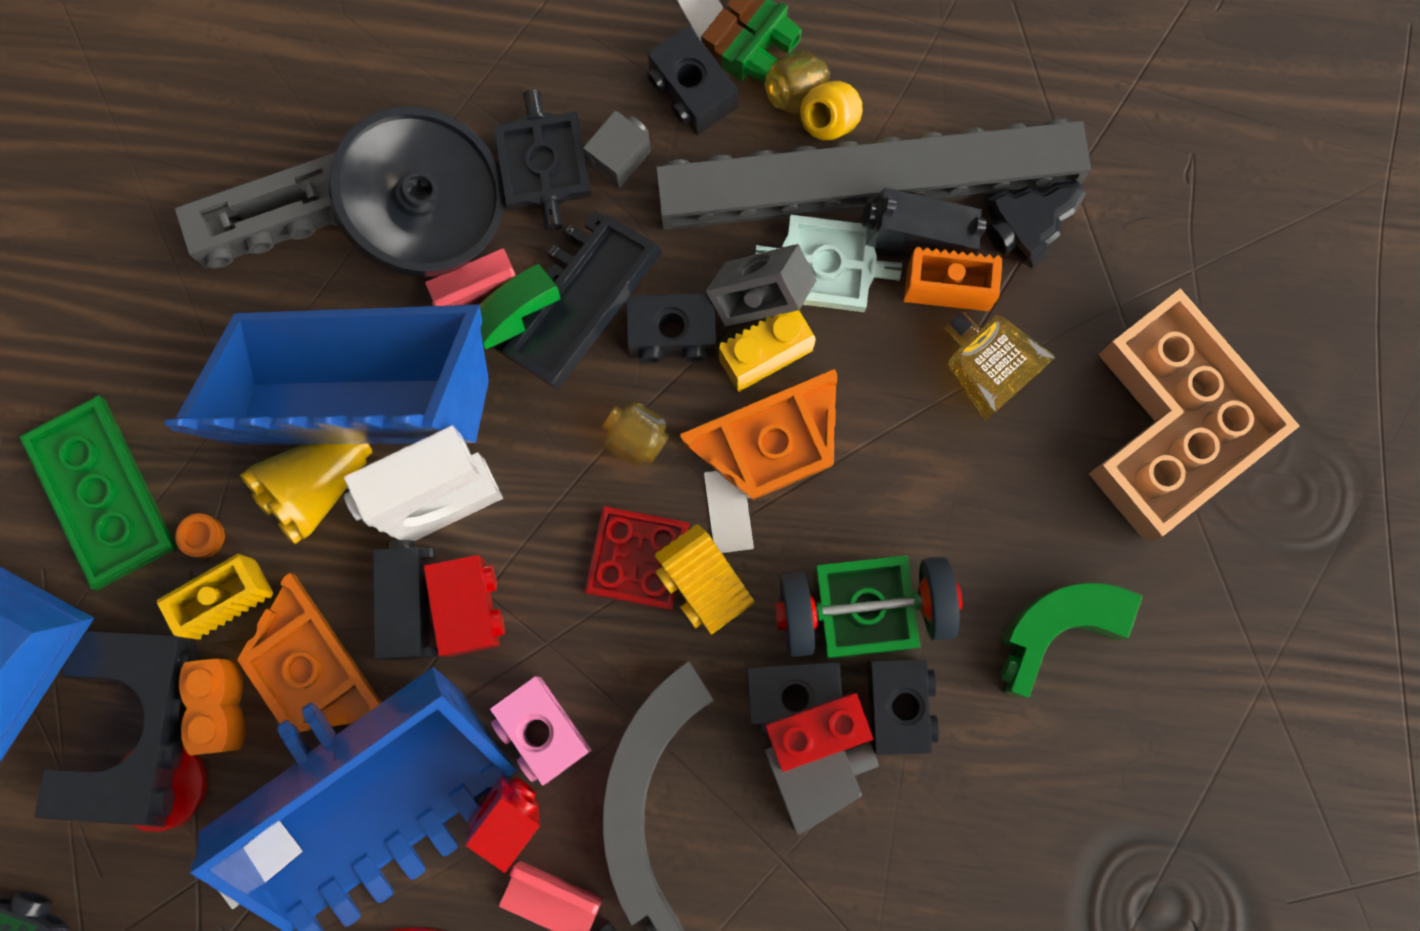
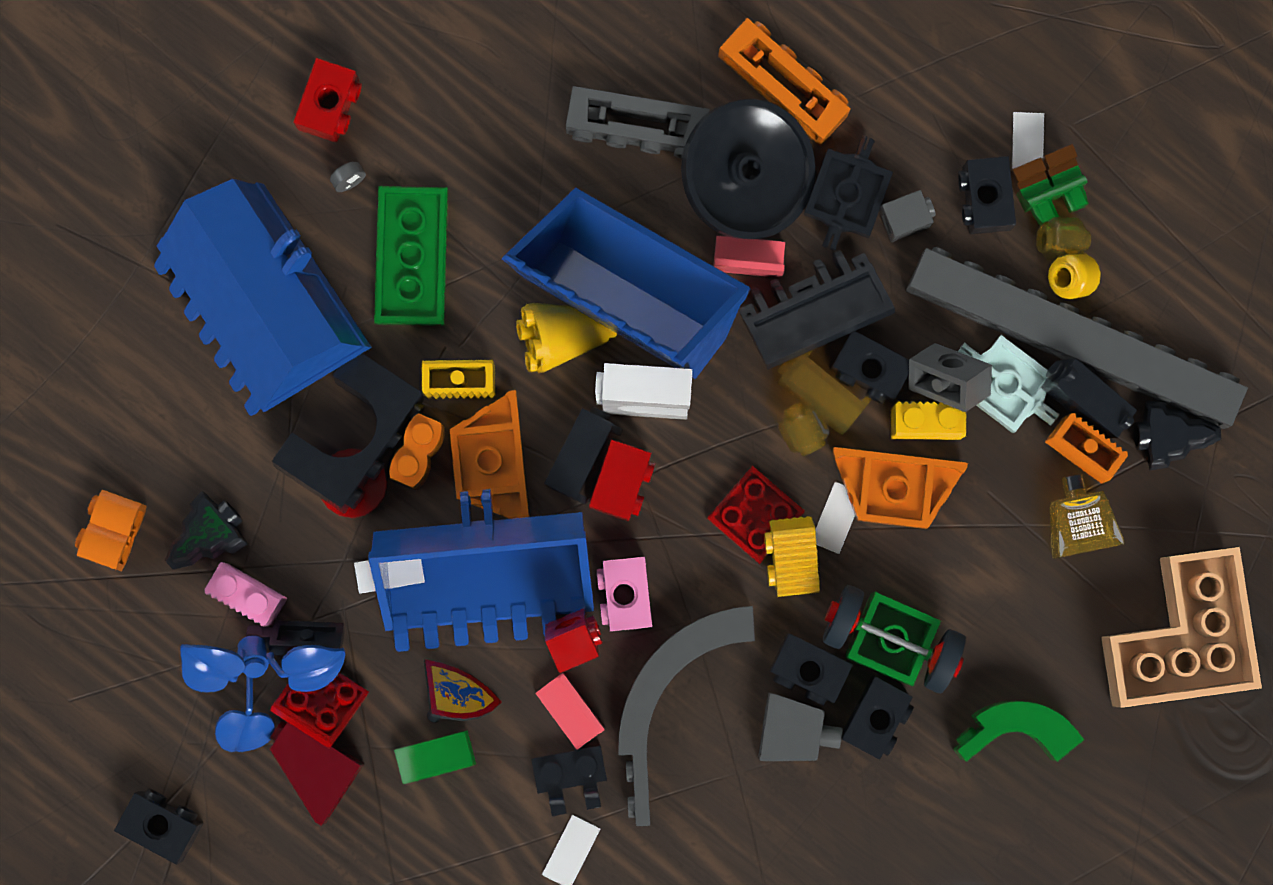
camera: 25 degrees right, 5 degrees up
orange tile [175,513,225,559] -> none
green slope [480,264,561,349] -> none
red brick [765,693,874,772] -> none
none -> orange brick [718,18,851,146]
none -> clear yellow brick [777,350,872,436]

